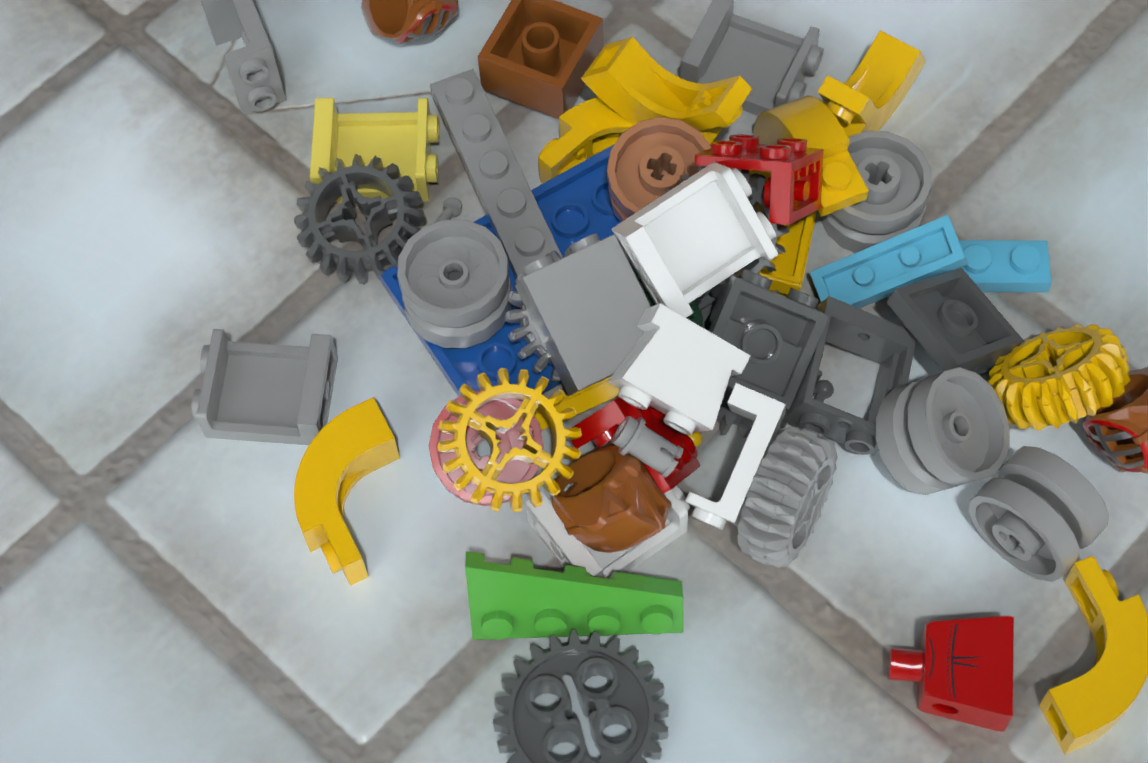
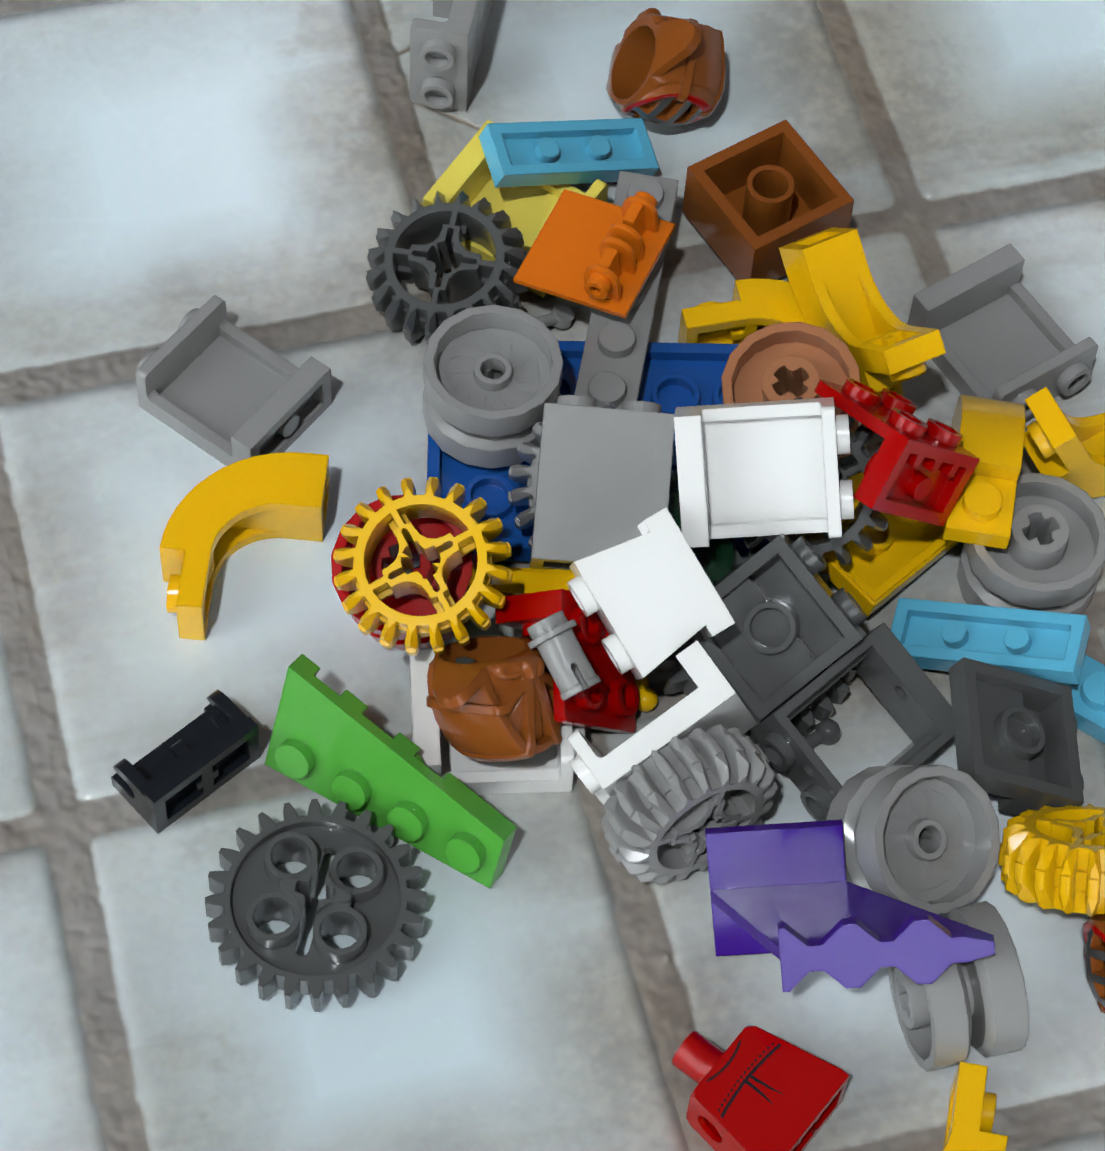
camera: 25 degrees right, 5 degrees down
none -> black hinge [111,690,261,834]
none -> medium azure plate [479,118,659,188]
none -> orange hinge [513,189,675,319]
none -> dark purple piece [705,820,995,992]

